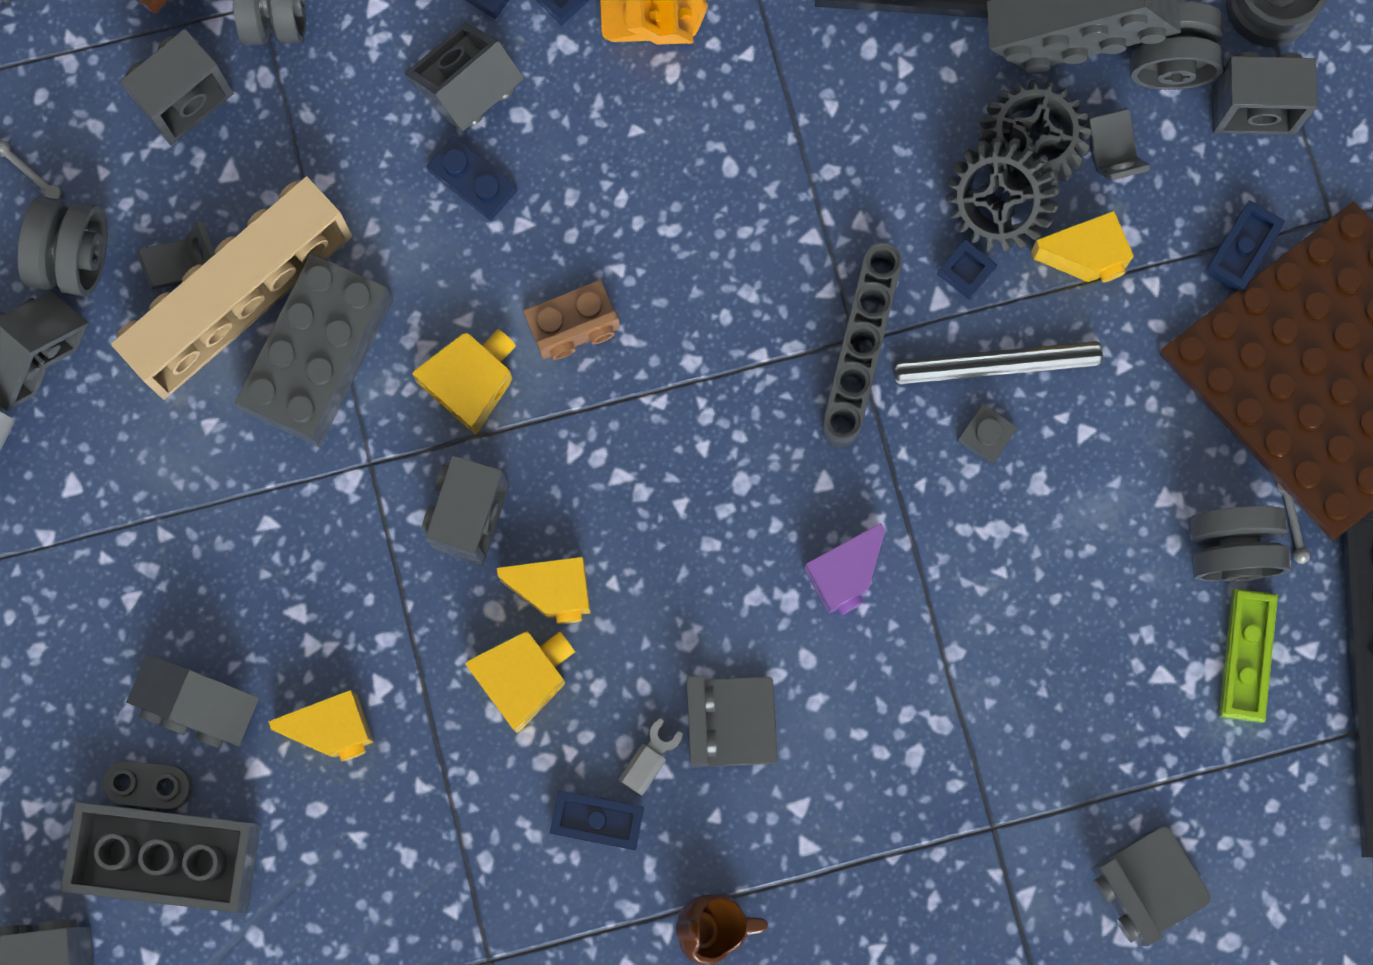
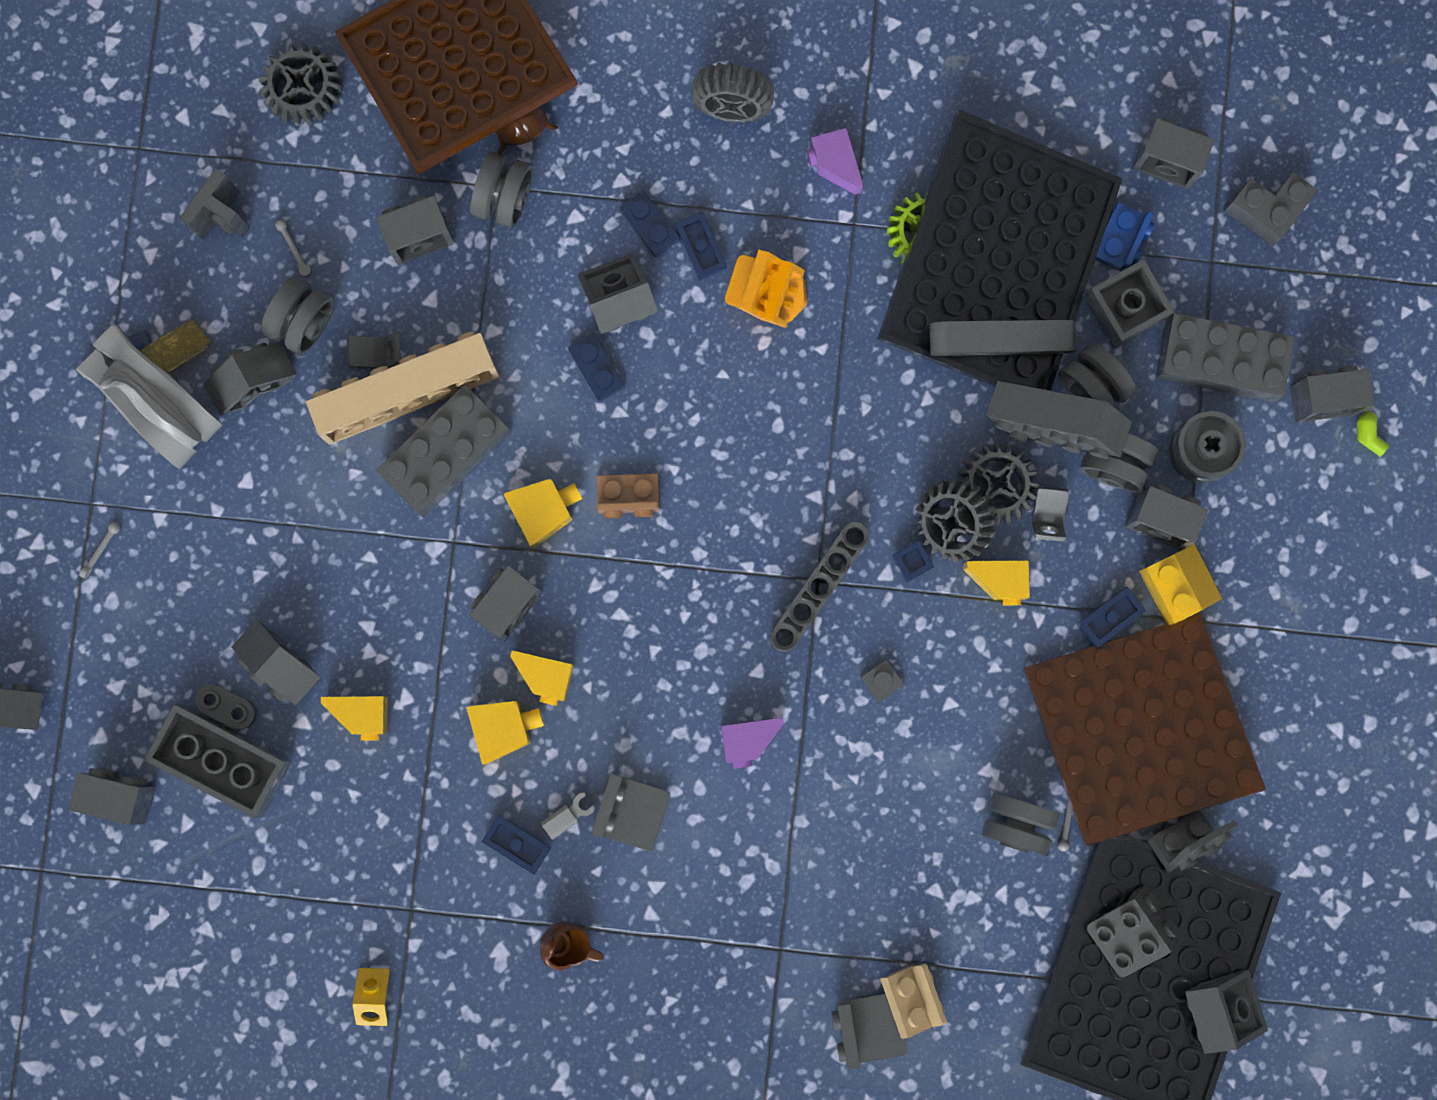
camera: 15 degrees right, 5 degrees up
axle [894,341,1103,384] -> none
lime tile [1219,588,1278,723] -> none
none -> tan bracket [880,963,947,1039]
none -> yellow slope [1139,544,1222,625]

